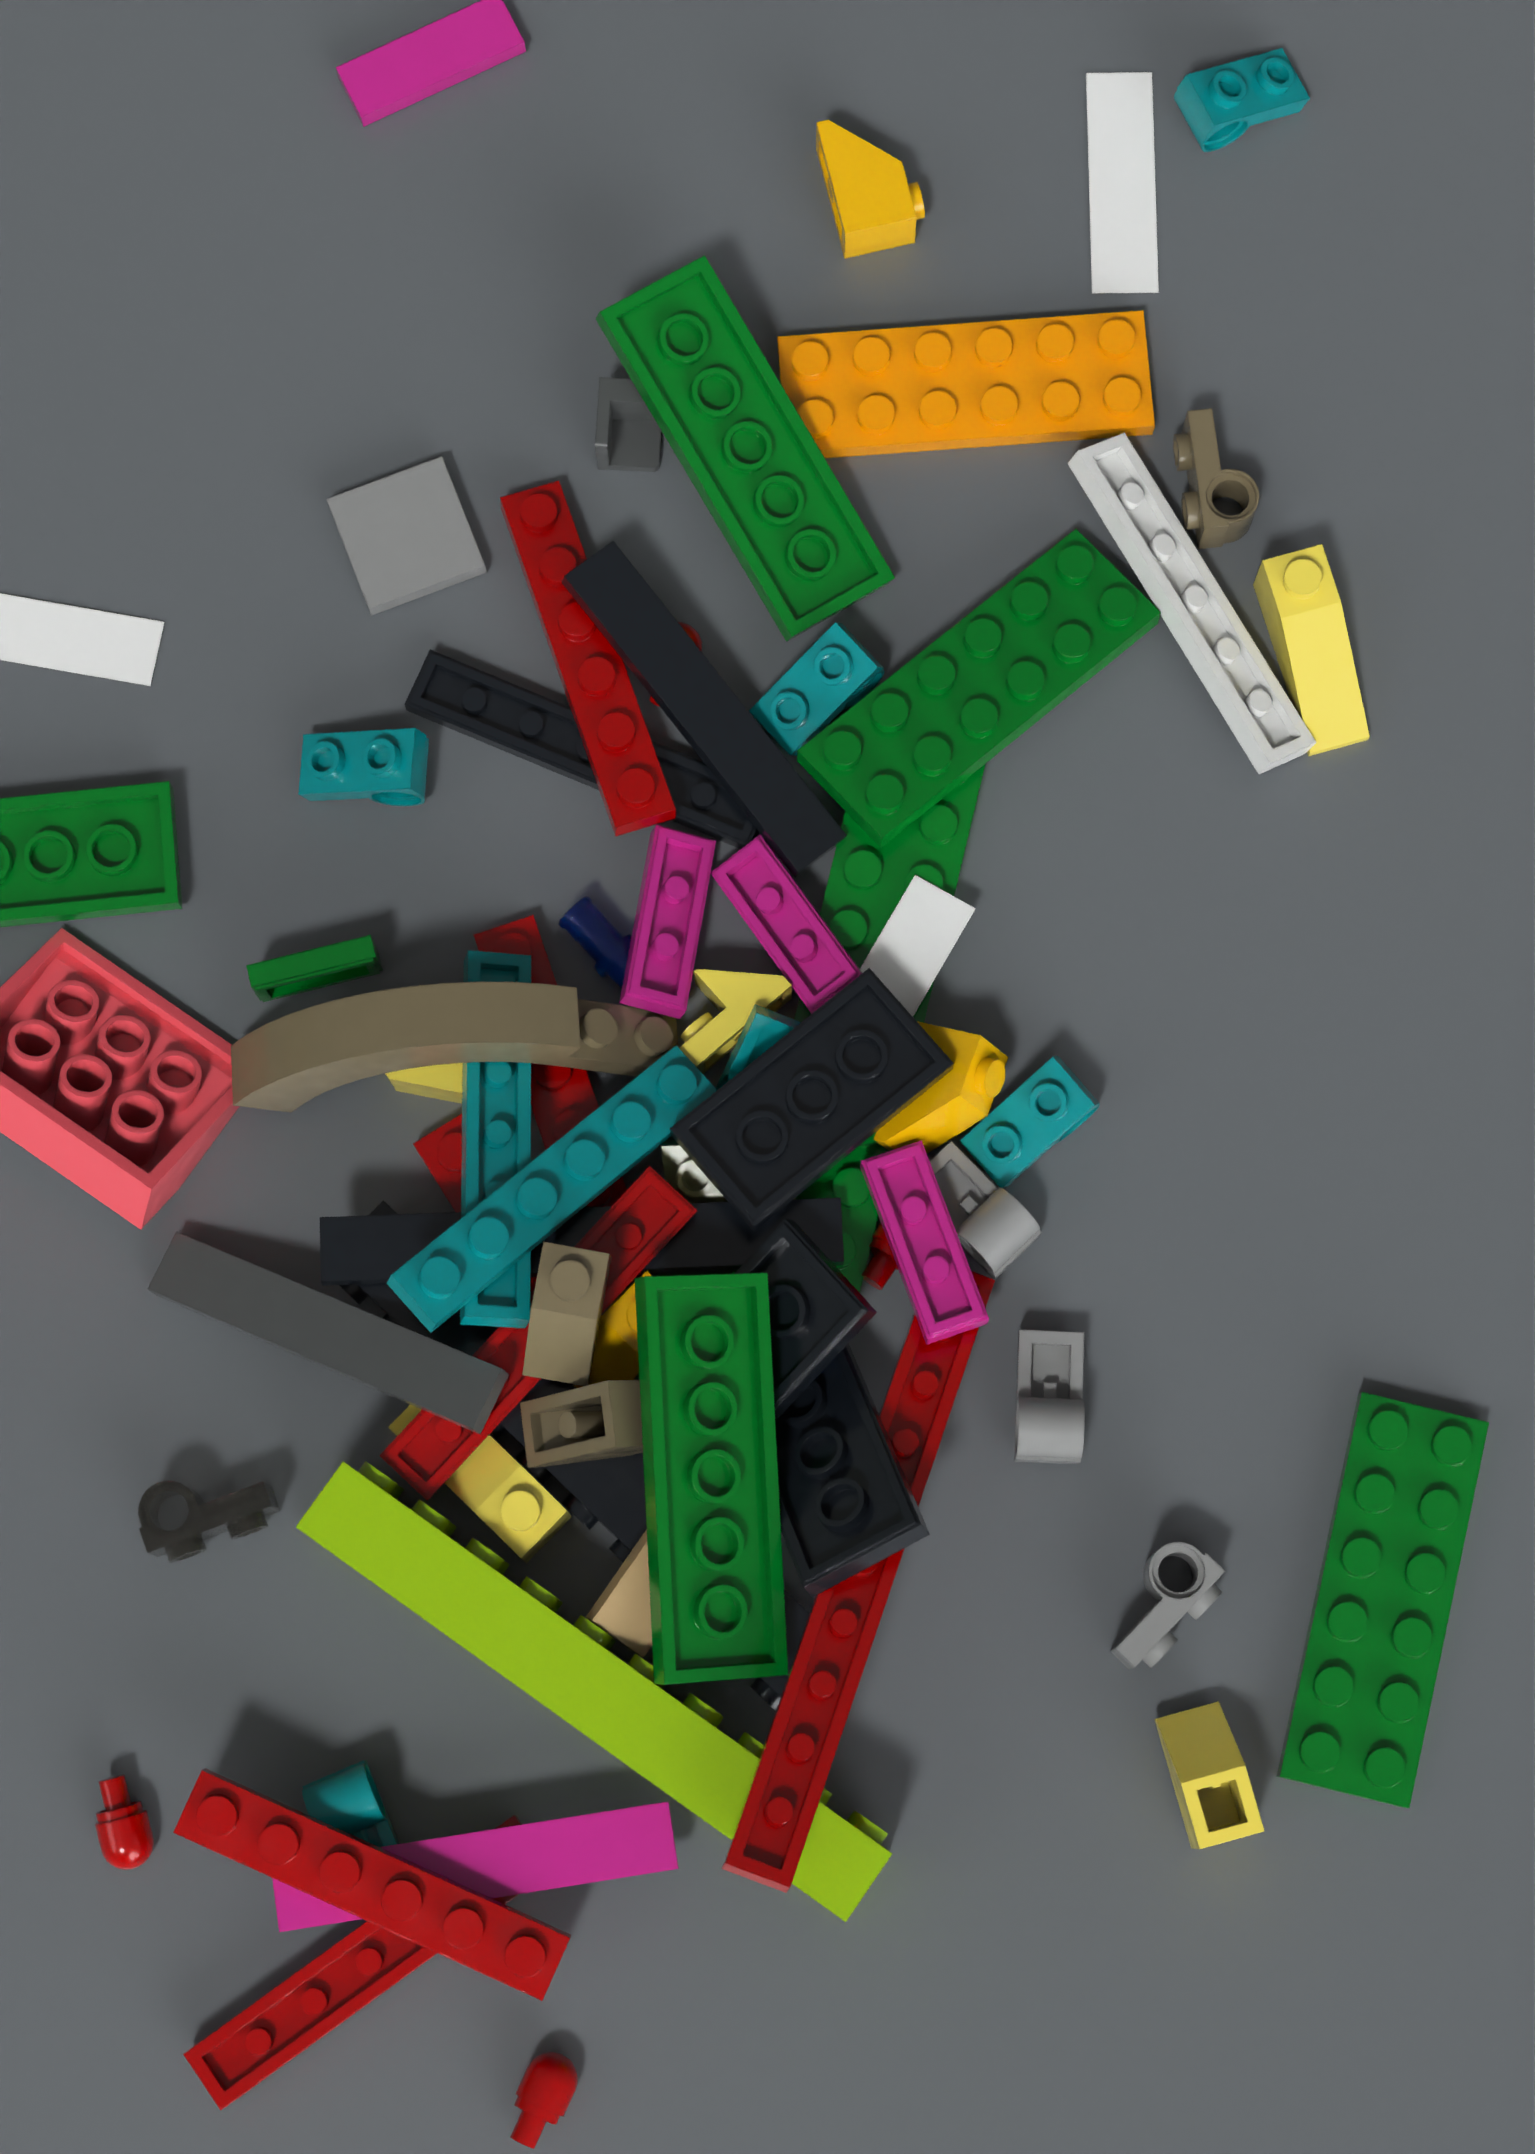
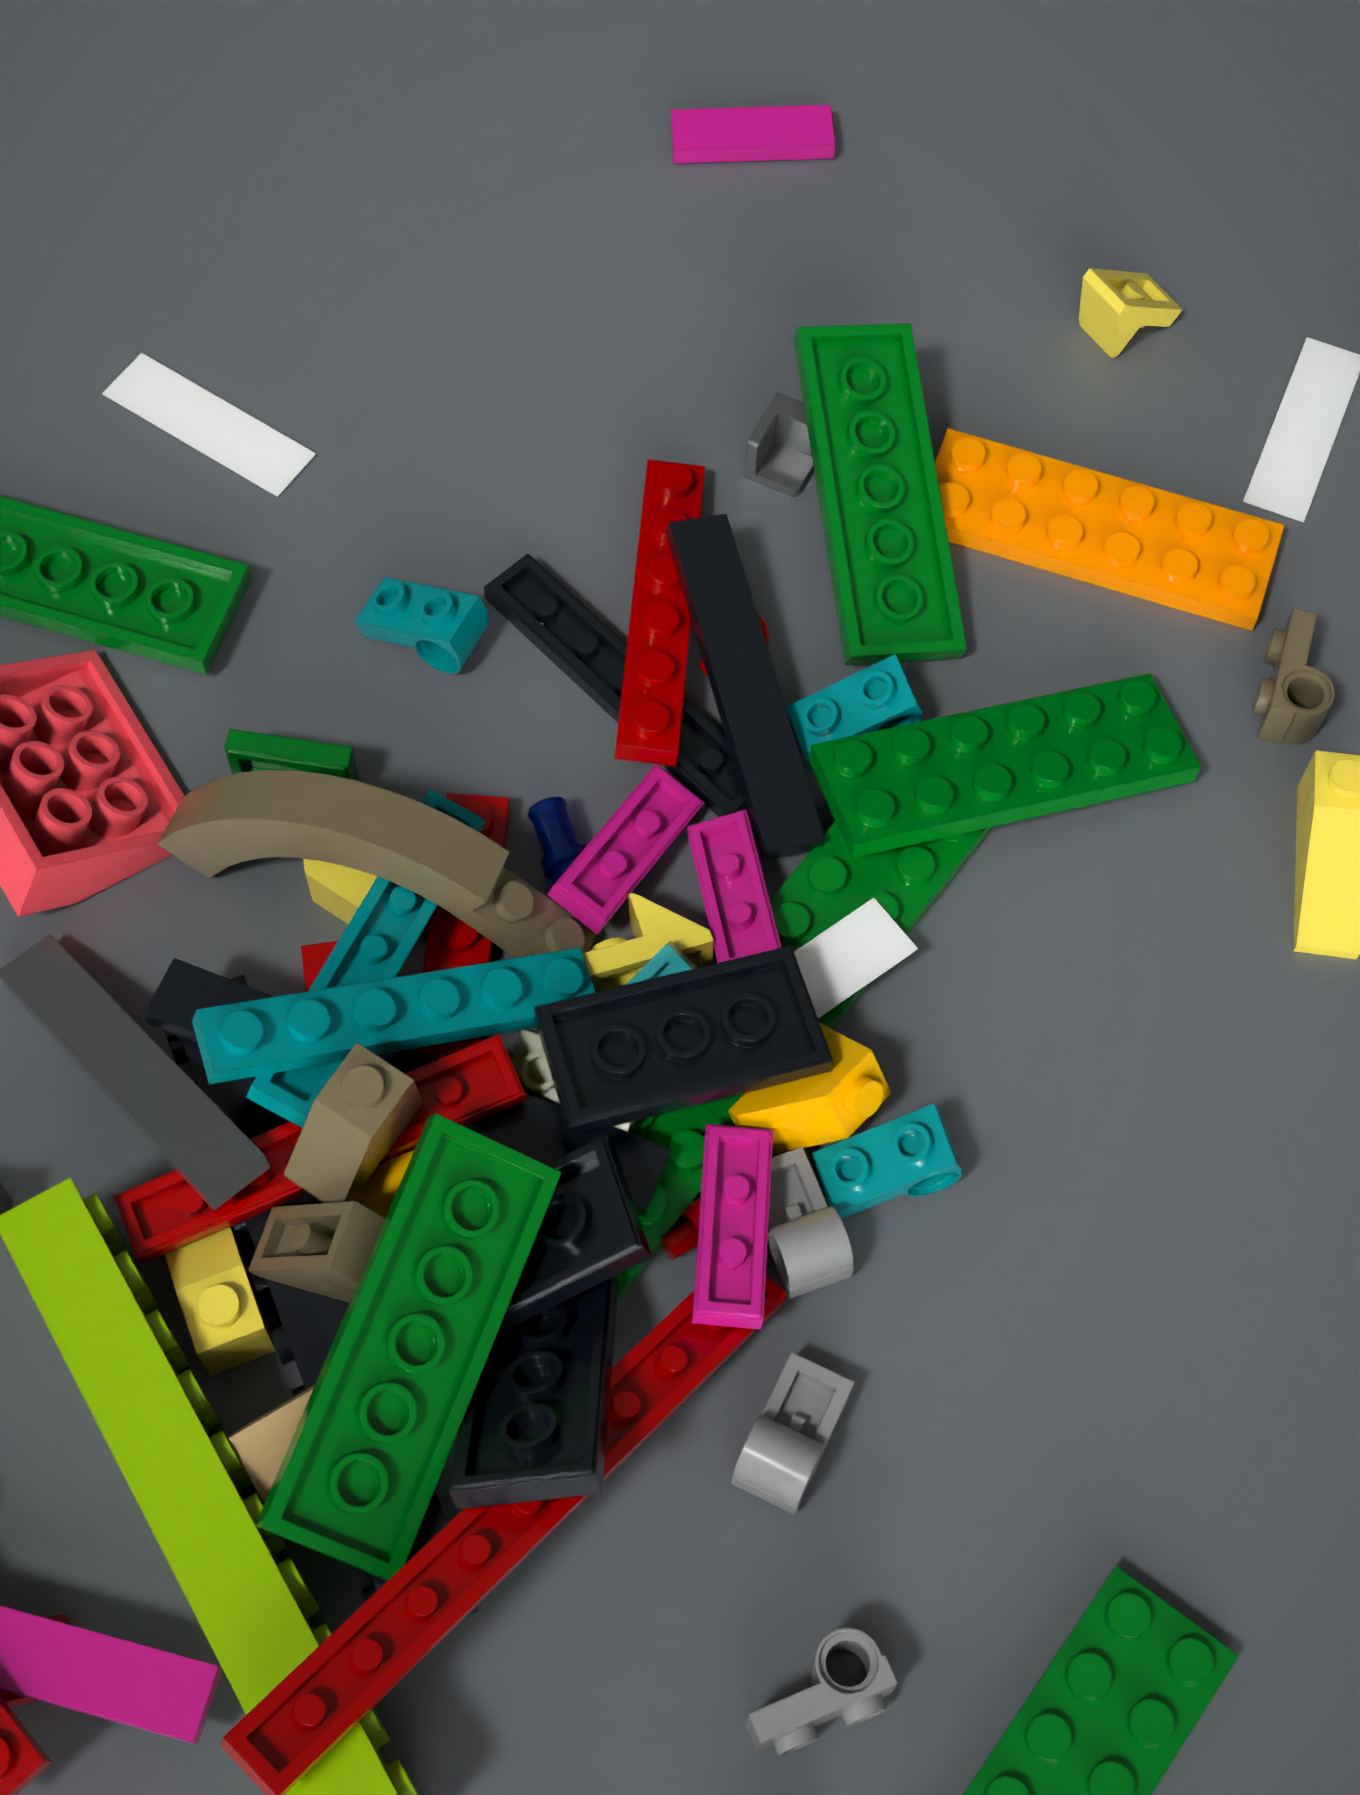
camera: 20 degrees right, 15 degrees down
light grey tile [326,456,487,616] -> none
yellow slope [816,120,925,259] -> none
white plate [1067,433,1316,774] -> none
none -> light yellow slope [1078,268,1183,358]

